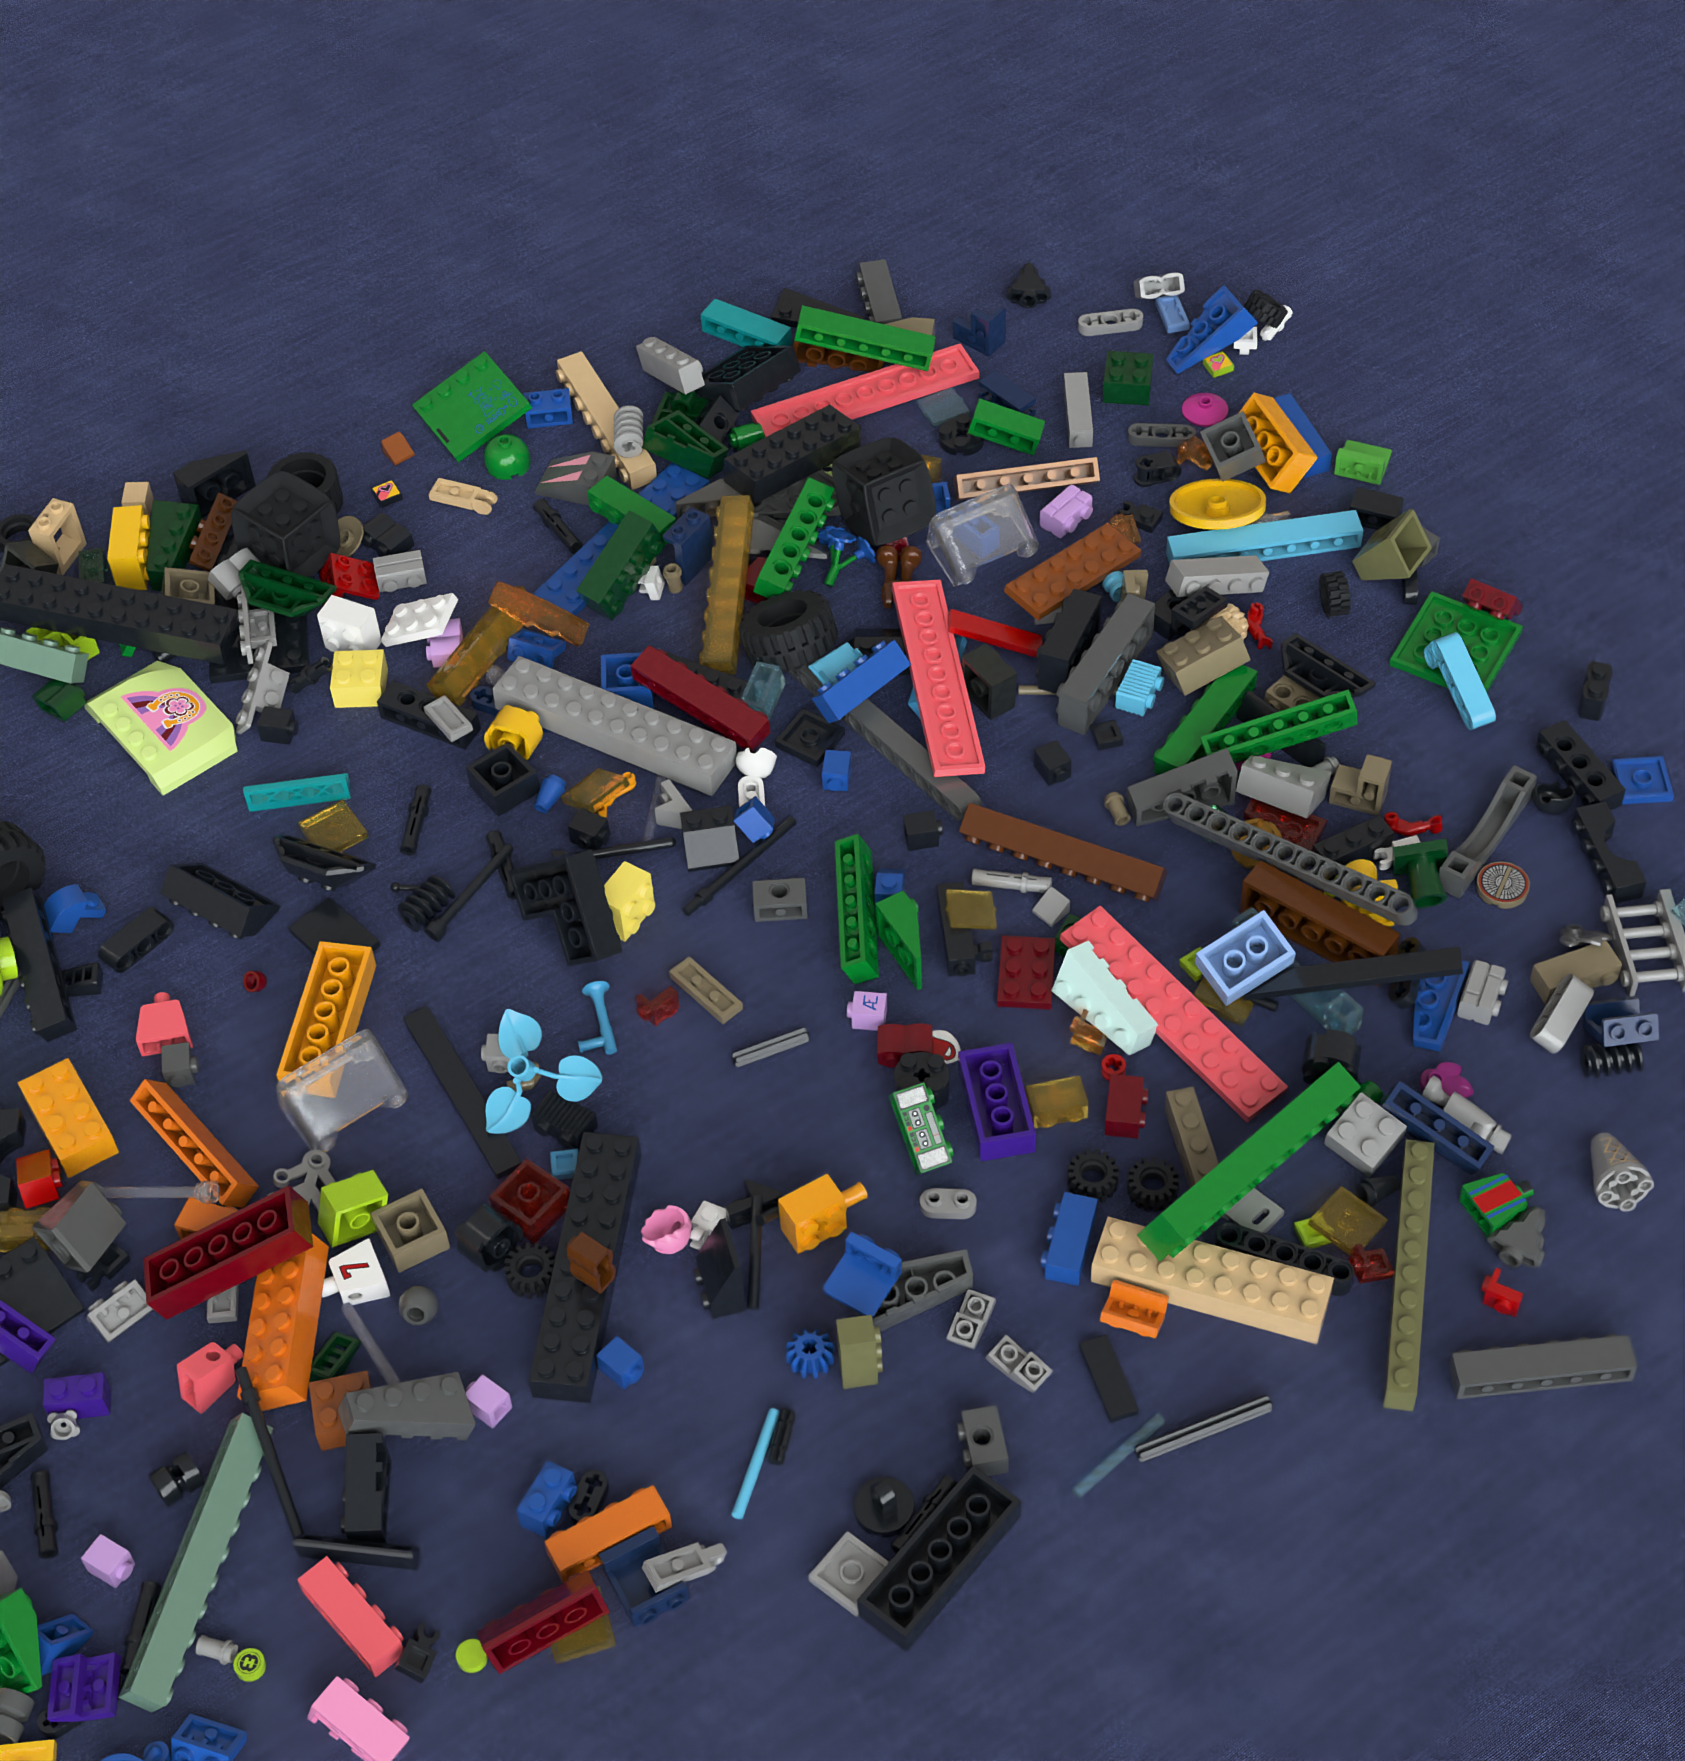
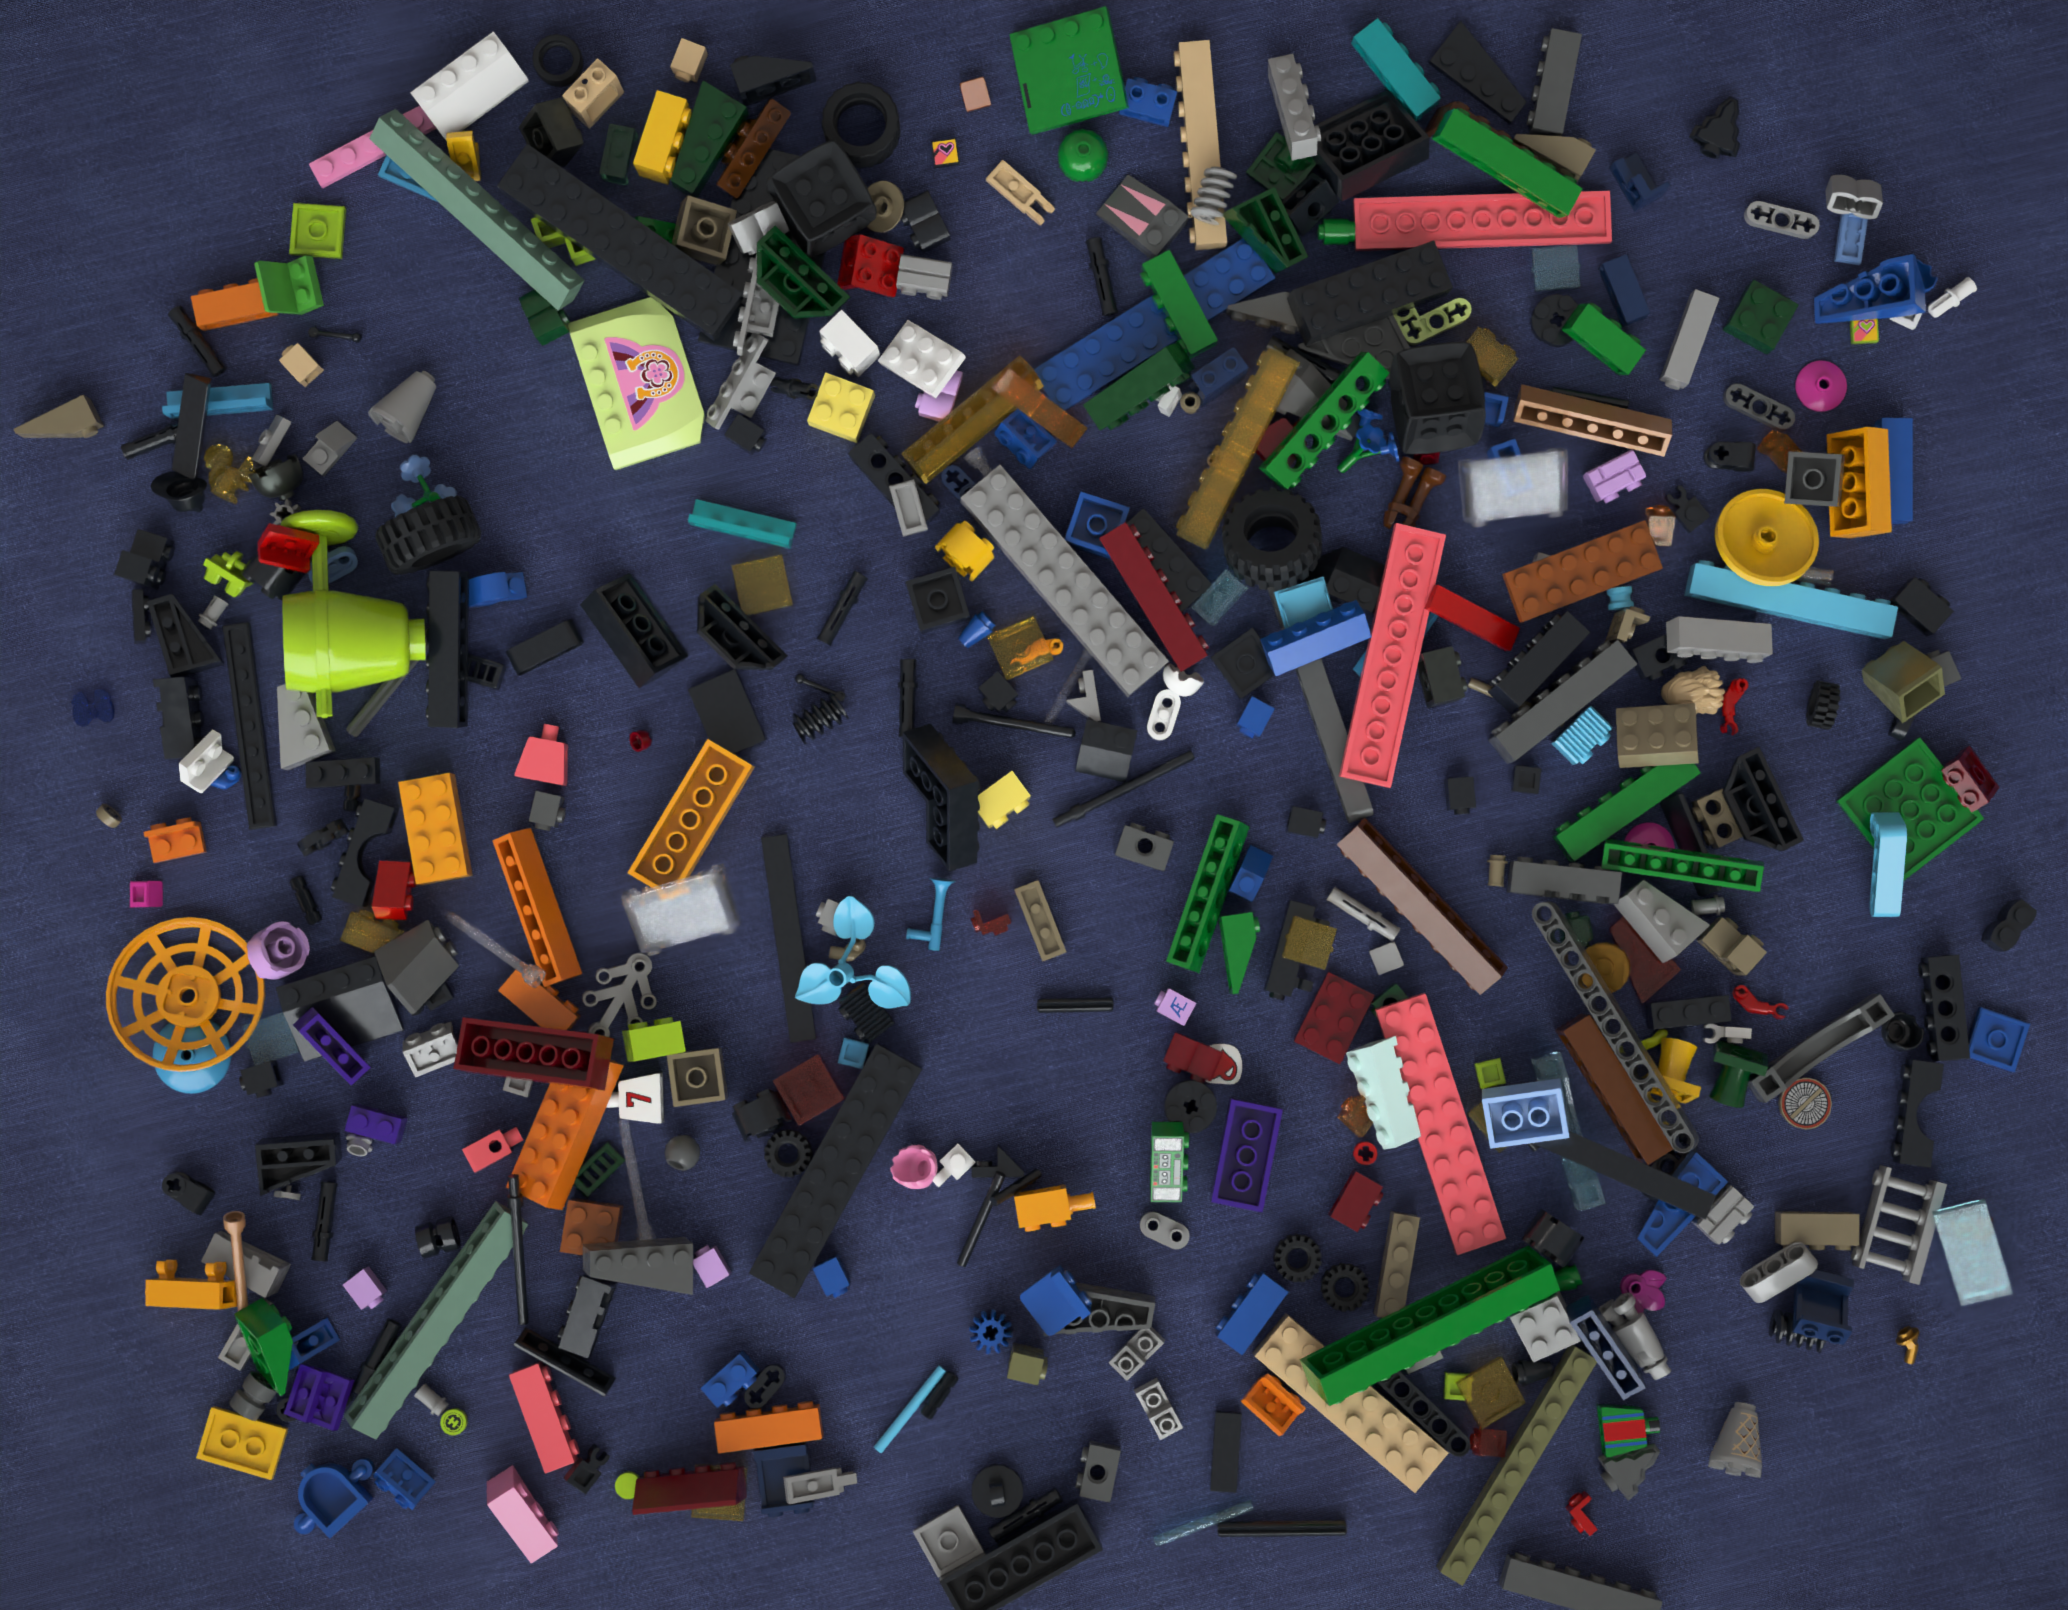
camera: 15 degrees right, 35 degrees up
black piece [423,844,513,942] -> none
reddish brown brick [566,1231,616,1294] -> none
black slope [693,1218,746,1320] -> none
brick [733,796,775,843] -> none
clear yellow brick [1026,1075,1089,1128] -> none
black bracket [1171,586,1228,630] -> none
black tyre [1244,289,1288,328] -> none
bright green bracket [1334,440,1392,485] -> none
flat silver plate [1559,924,1612,947] -> none

